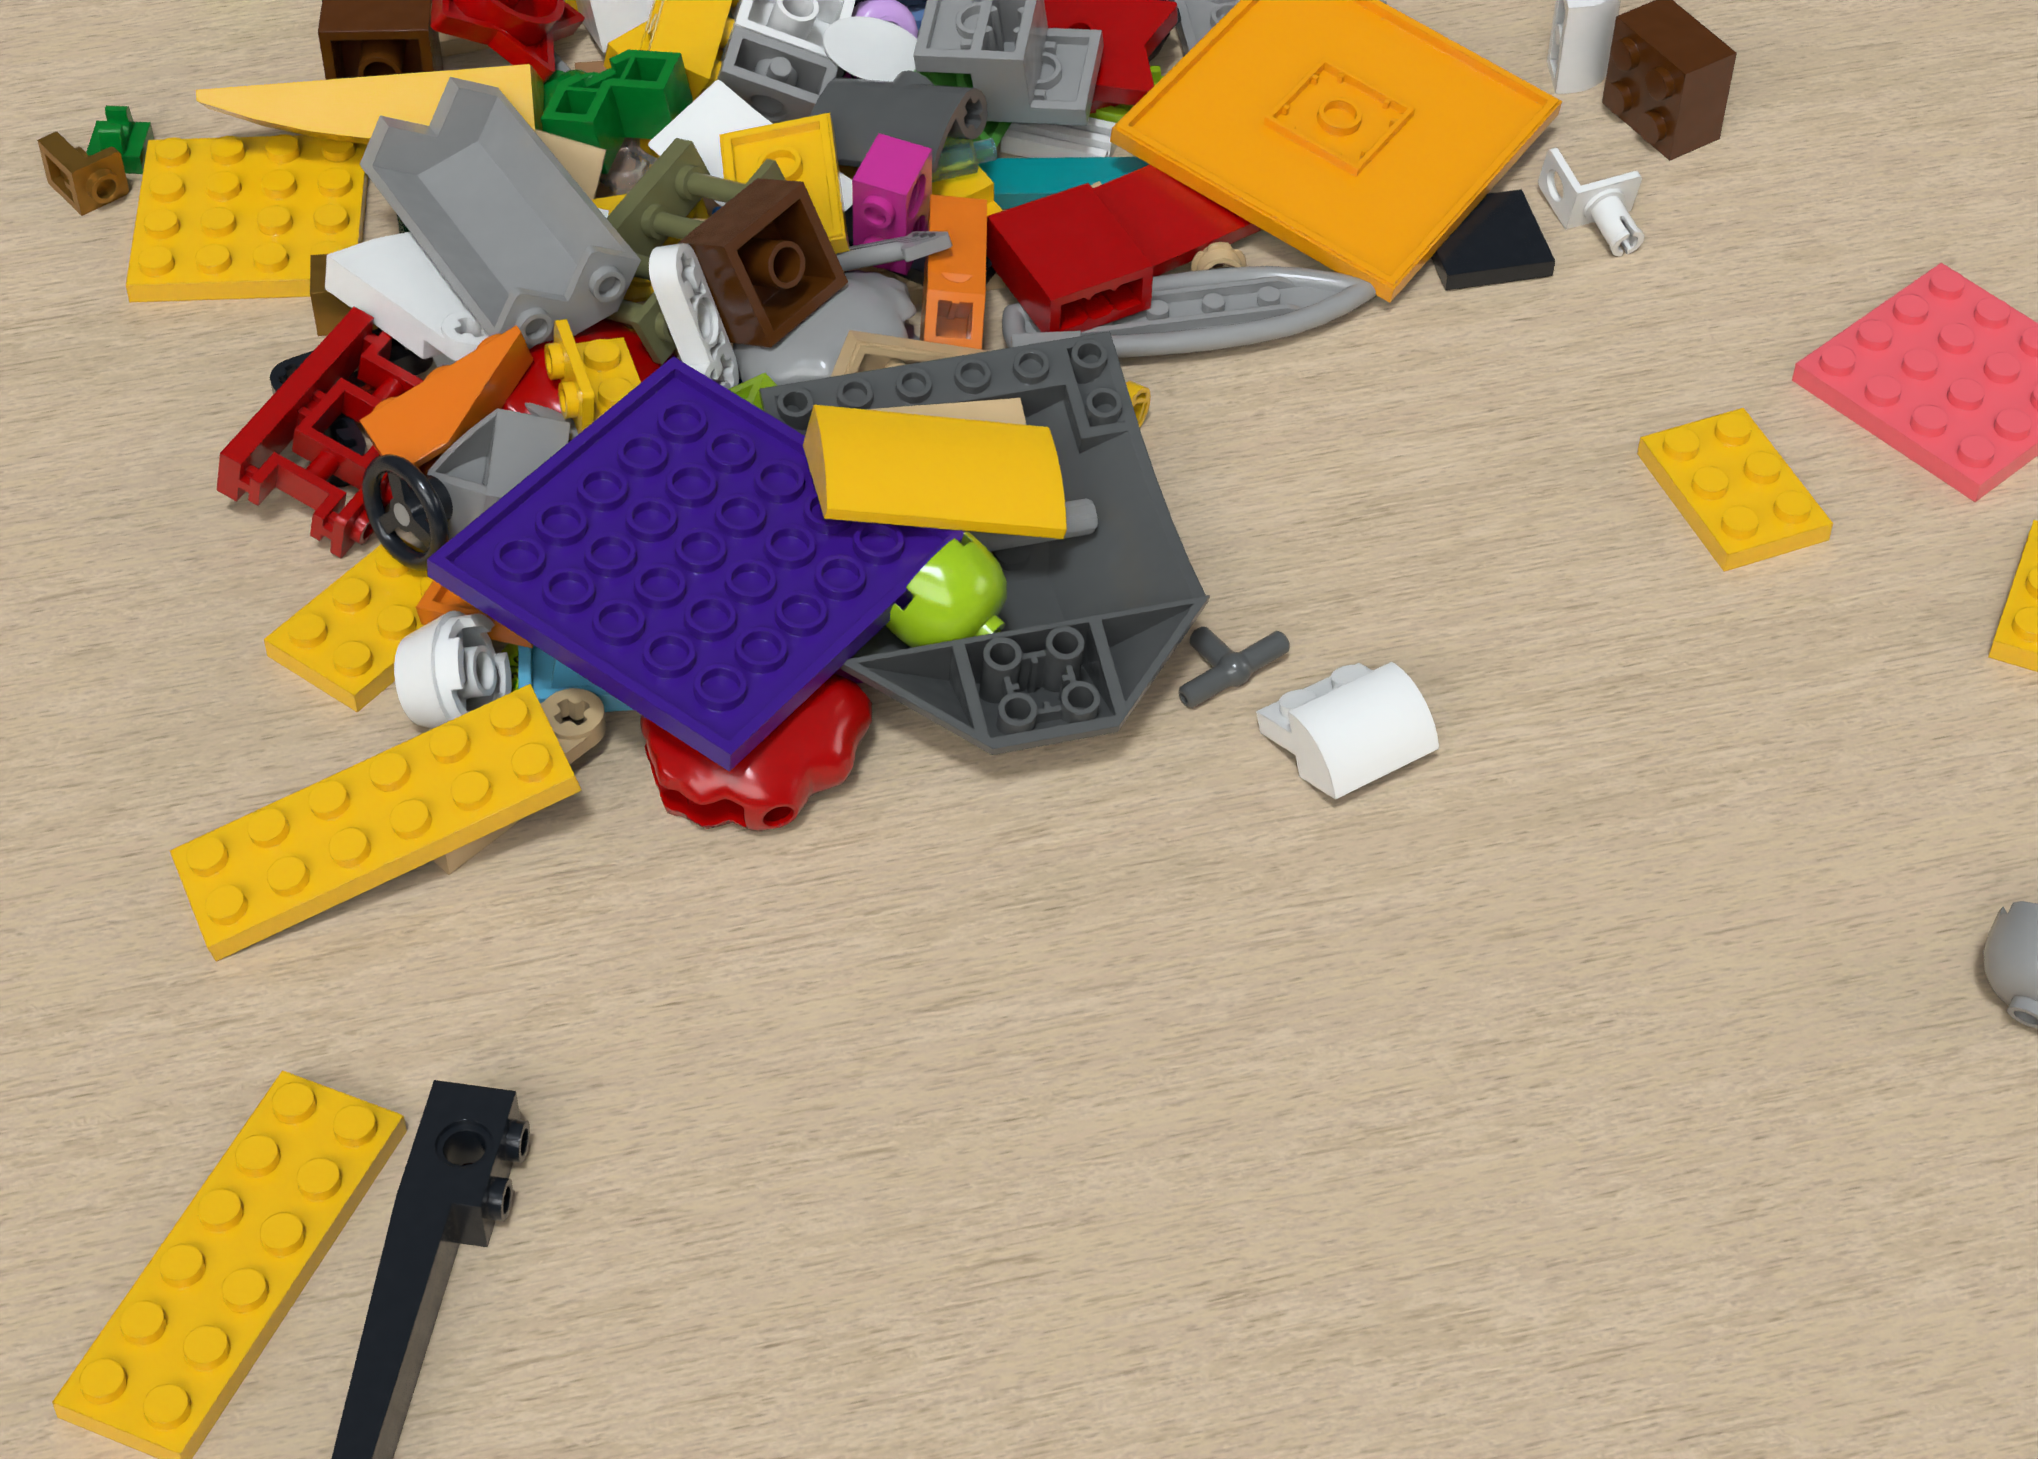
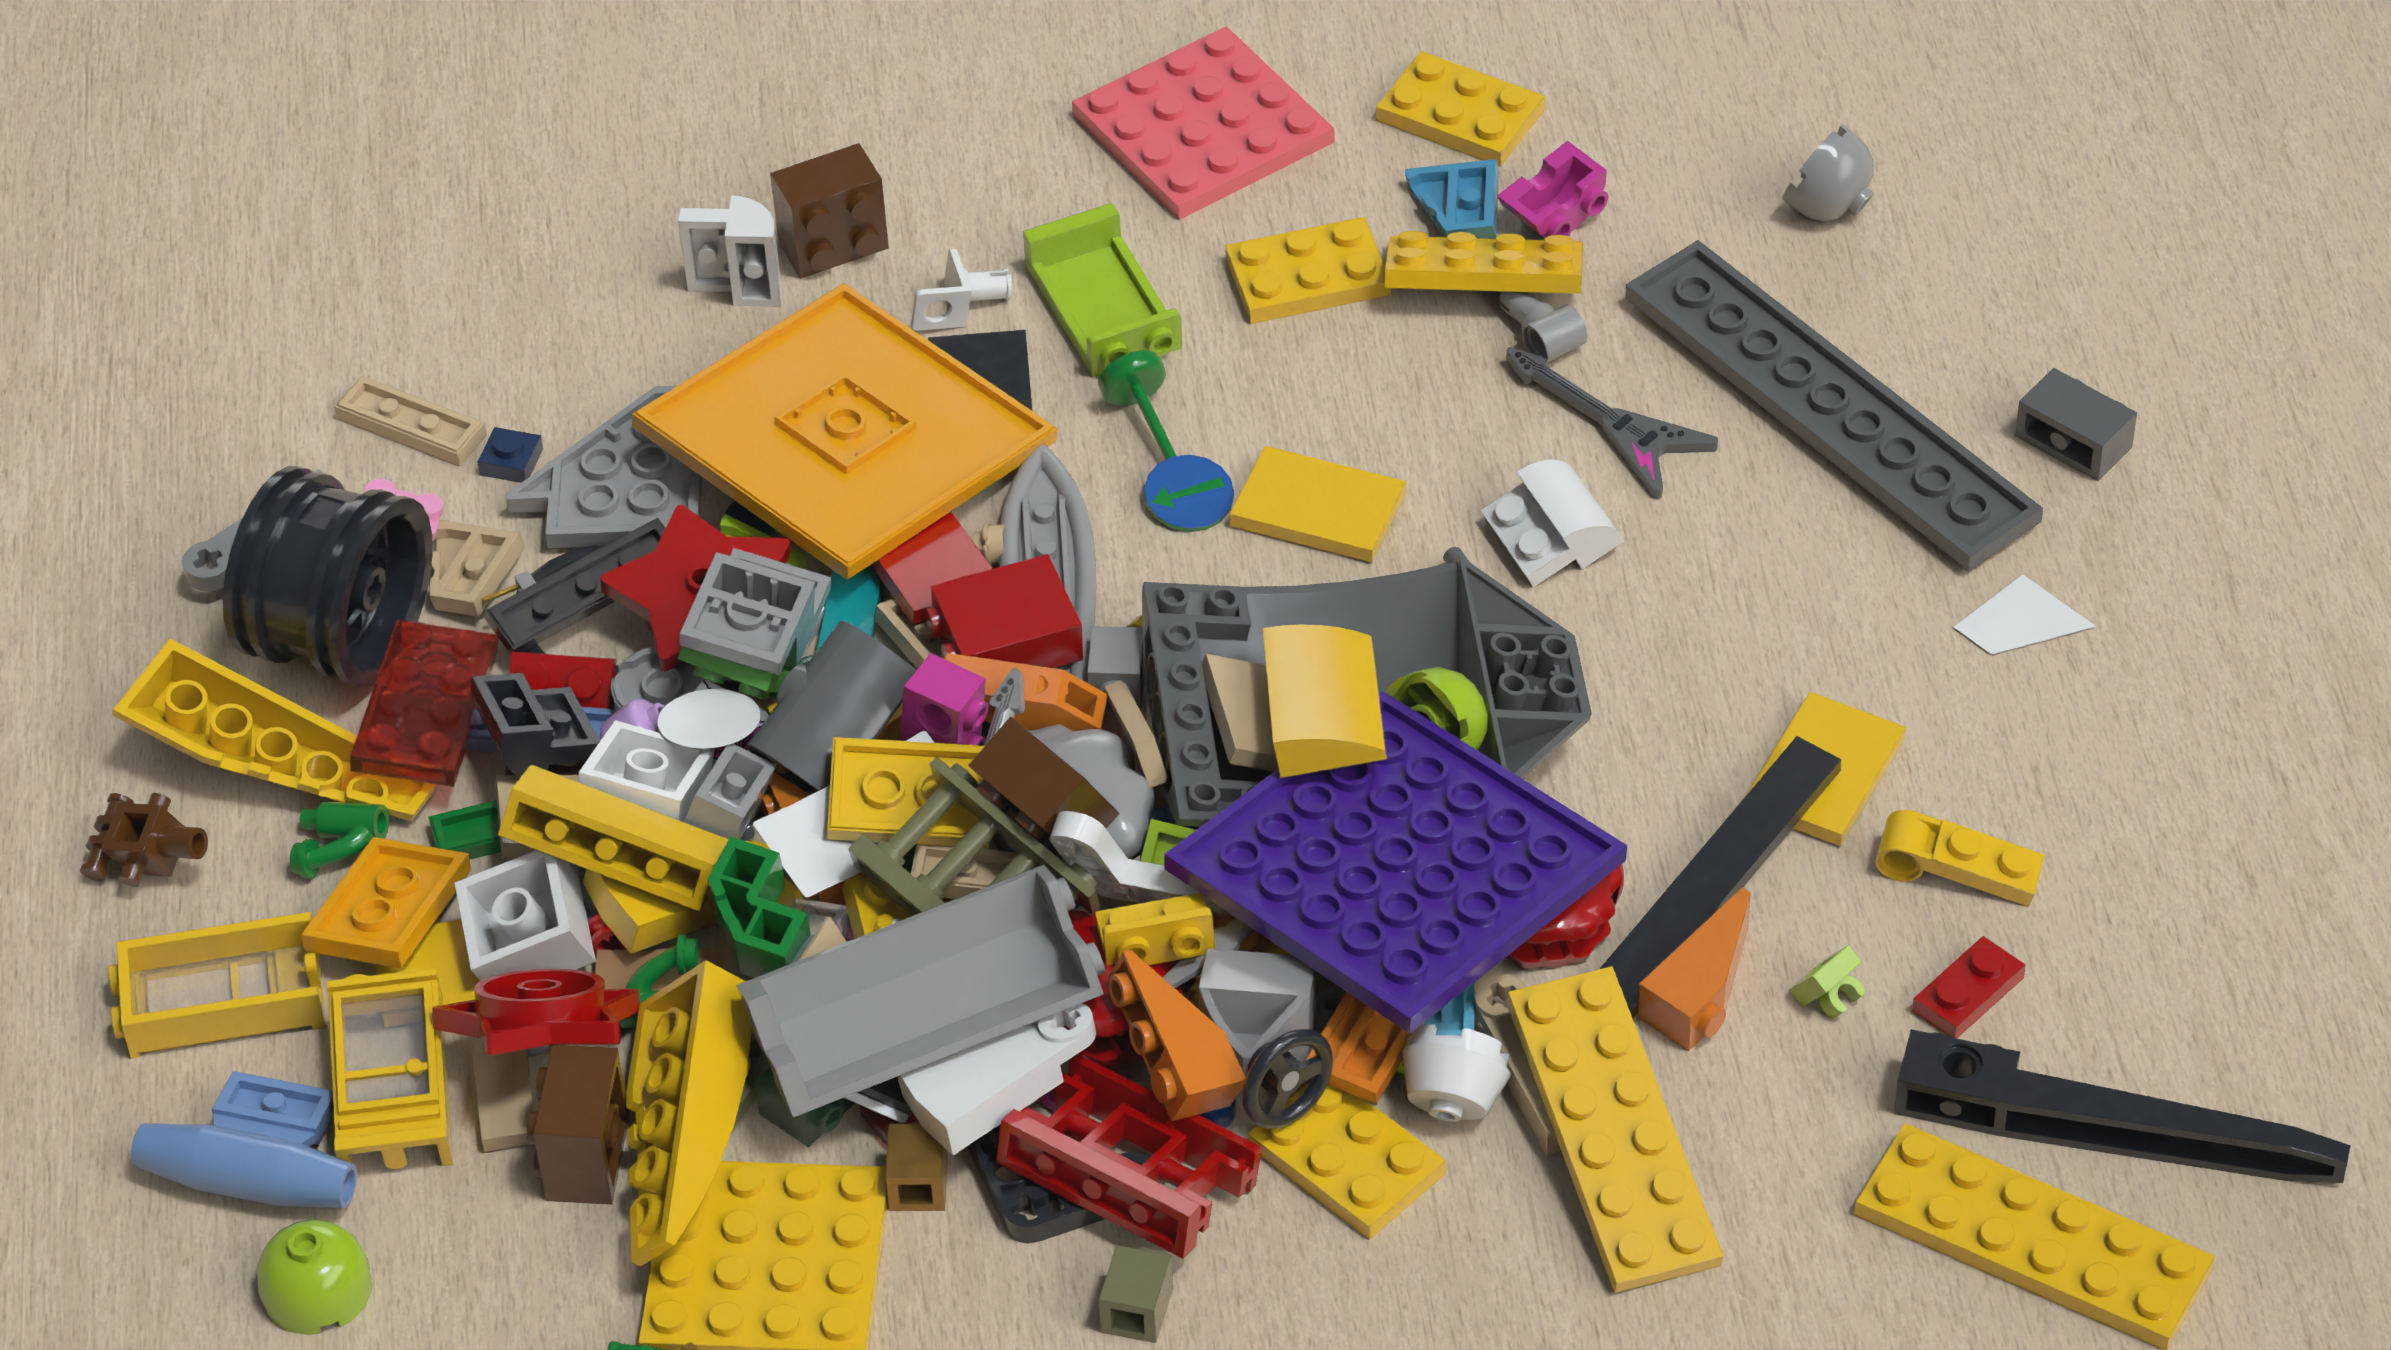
camera: 80 degrees left, 0 degrees up
none -> lime panel [1023,203,1182,378]
none -> piece [1098,350,1234,532]
none -> olive brick [1099,1245,1173,1343]
none -> yellow tile [1230,445,1406,563]
none -> yellow plate [1385,231,1583,294]
none -> dark azure wing [1405,159,1499,239]
none -> dark pink cylinder [1497,140,1609,237]
none -> light grey pin [1500,291,1588,363]
none -> dark grey piece [1506,347,1718,499]
none -> black tile [1600,736,1841,1018]
none -> dark grey plate [1625,240,2043,571]
none -> orange slope [1638,887,1751,1051]
none -> yellow tile [1746,691,1906,847]
none -> lime tile [1789,945,1866,1018]
none -> yellow plate [1876,810,2045,907]
none -> red plate [1912,936,2026,1038]
none -> white sticker [1954,575,2096,655]
none -> dark grey brick [2015,368,2137,481]

